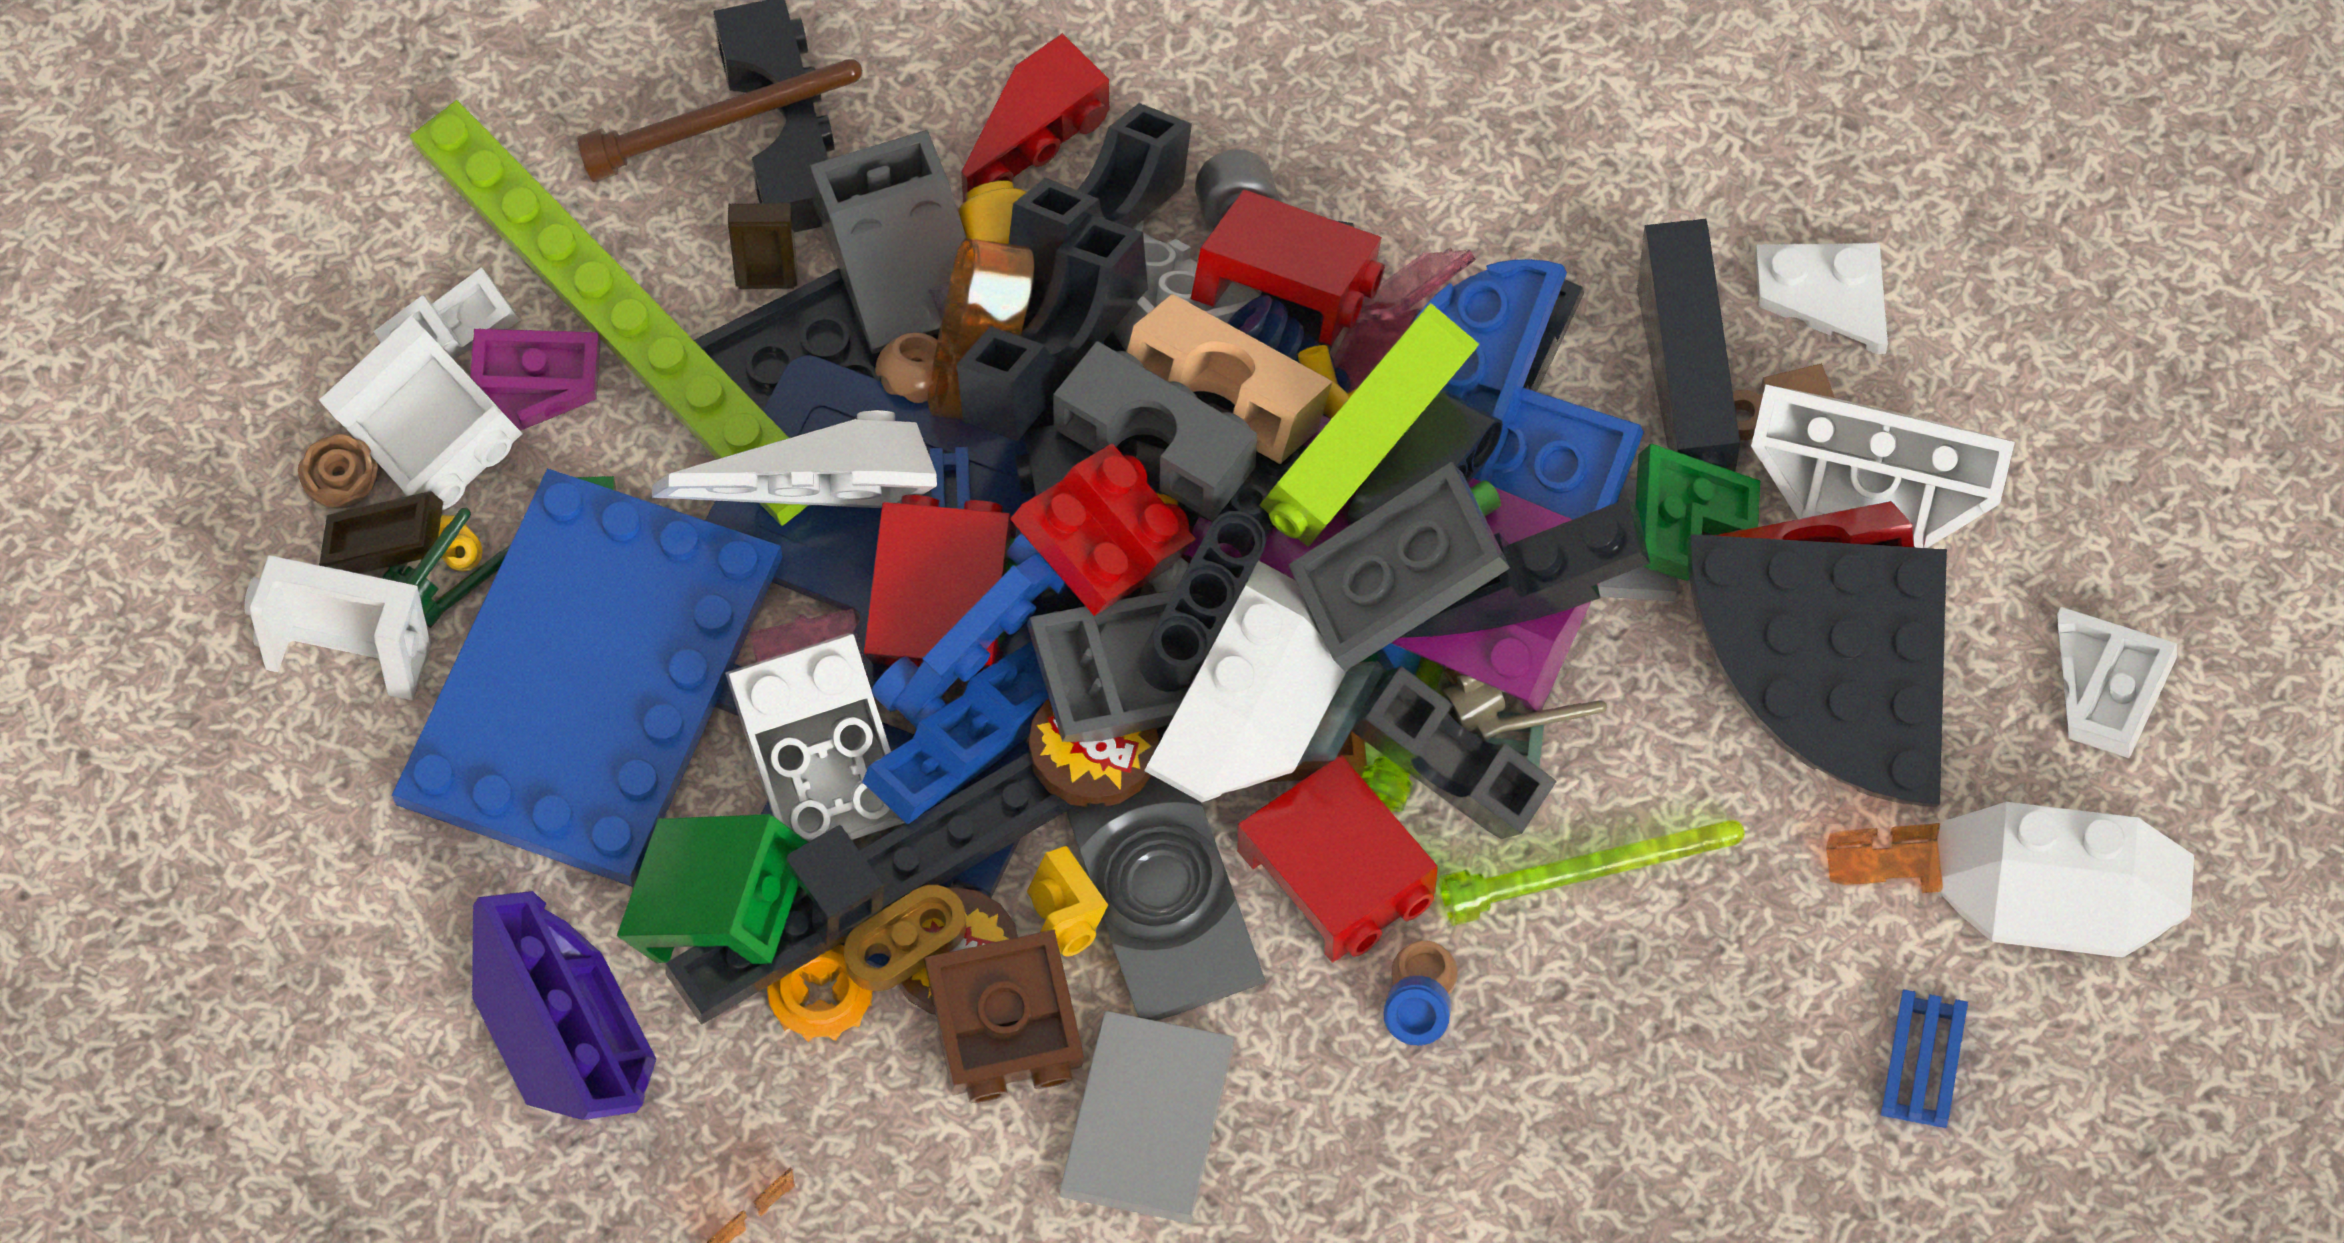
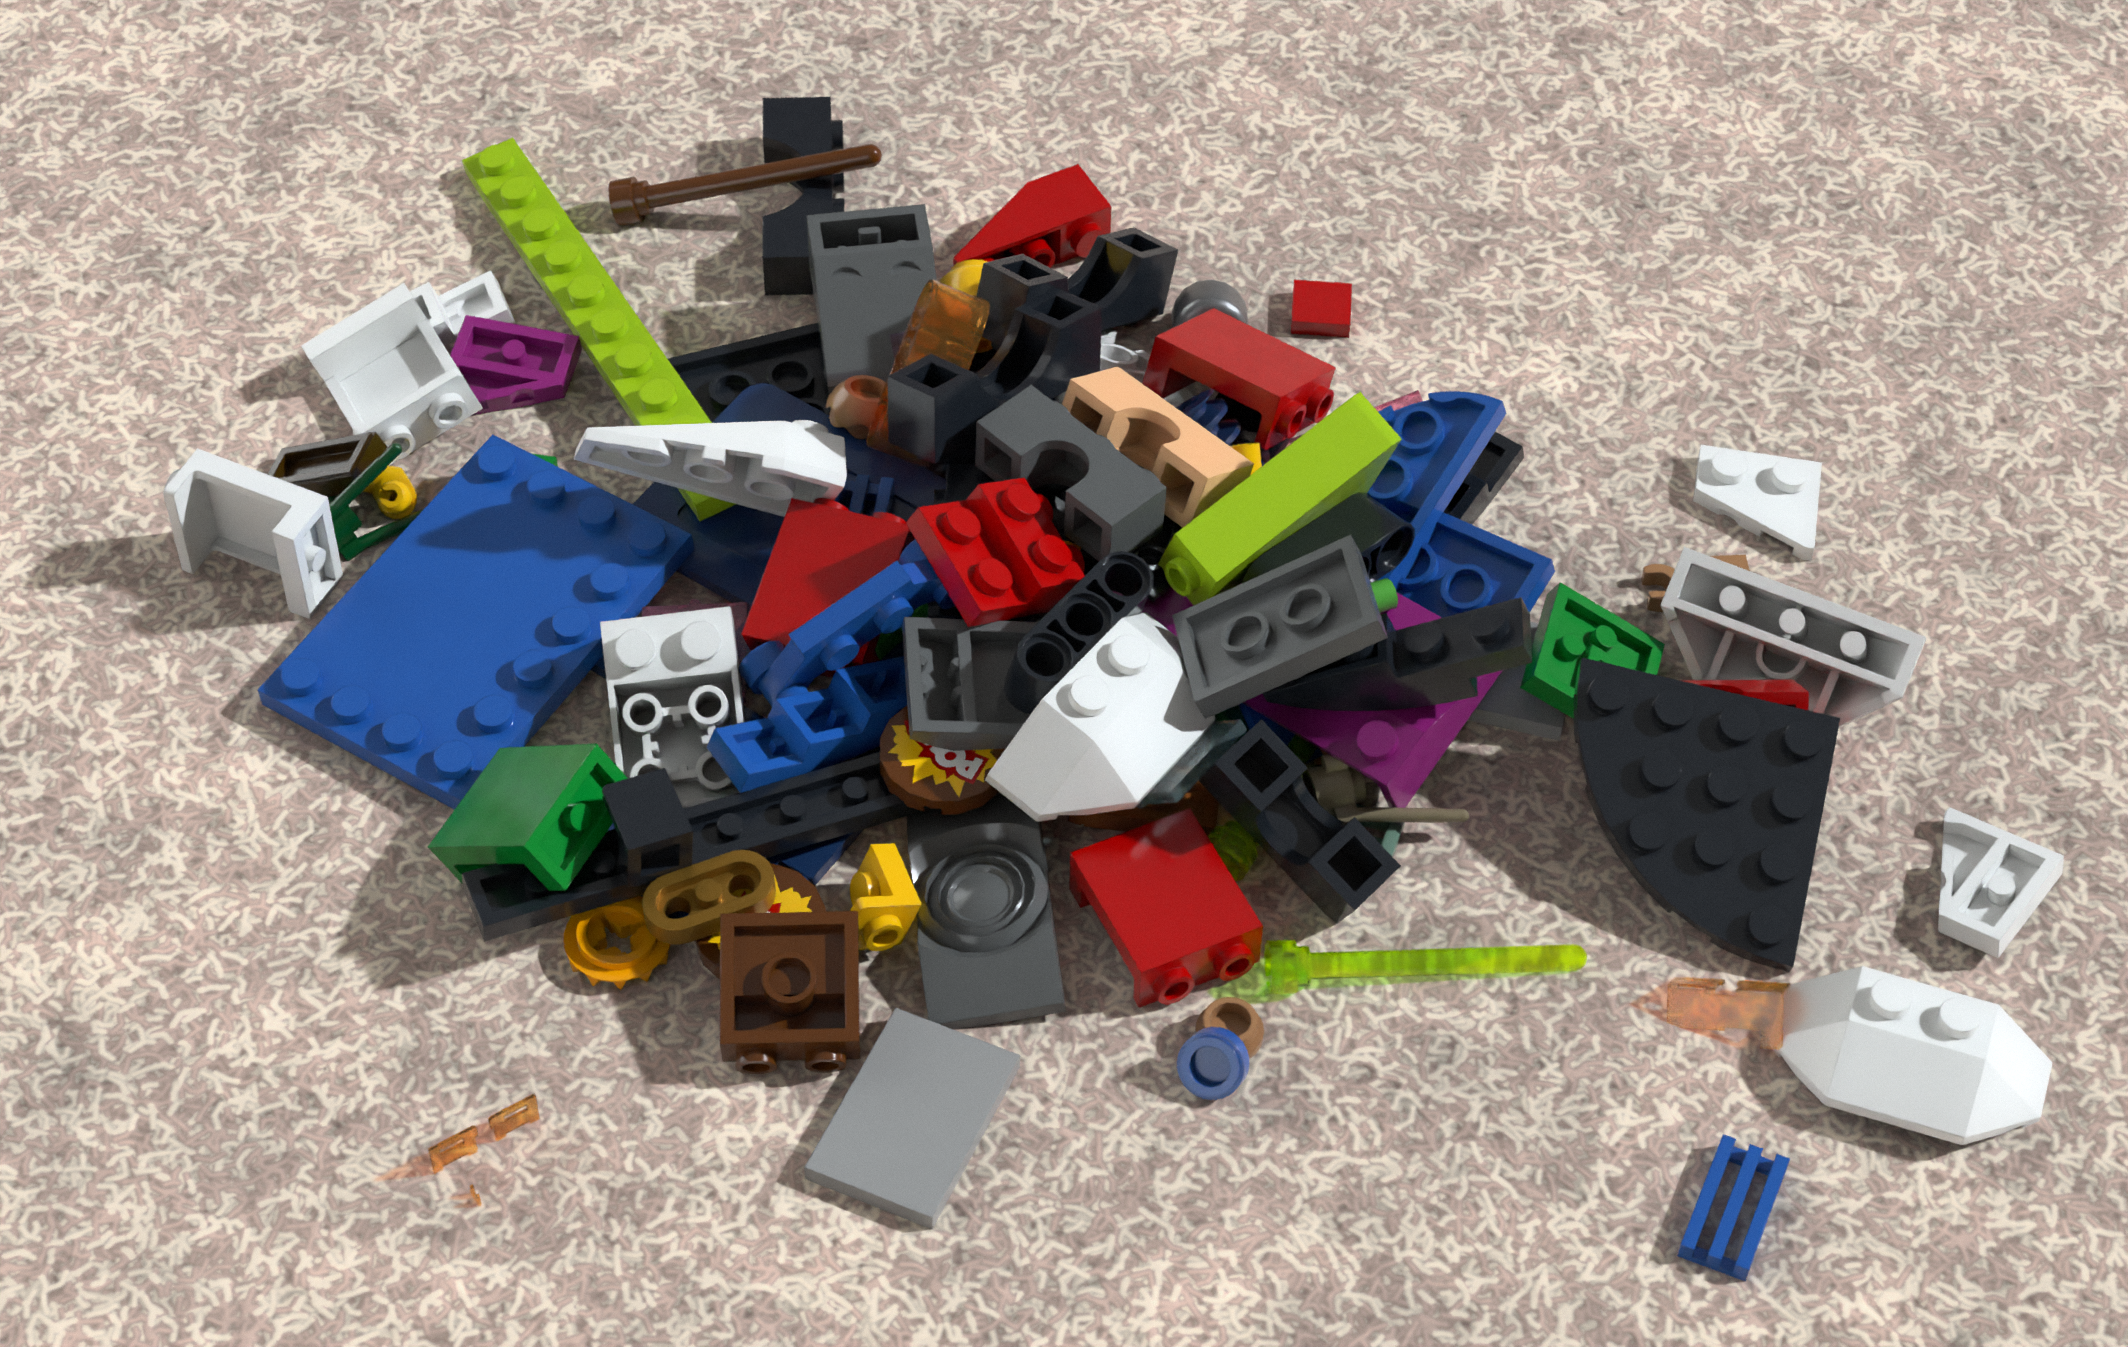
camera: 10 degrees right, 10 degrees down
medium nougat plate [298,434,378,509] -> none
dark purple wedge [472,891,656,1120] -> none
dark brown tile [728,203,798,289] -> none
black slope [1637,218,1740,472] -> none
none -> red tile [1291,280,1352,338]

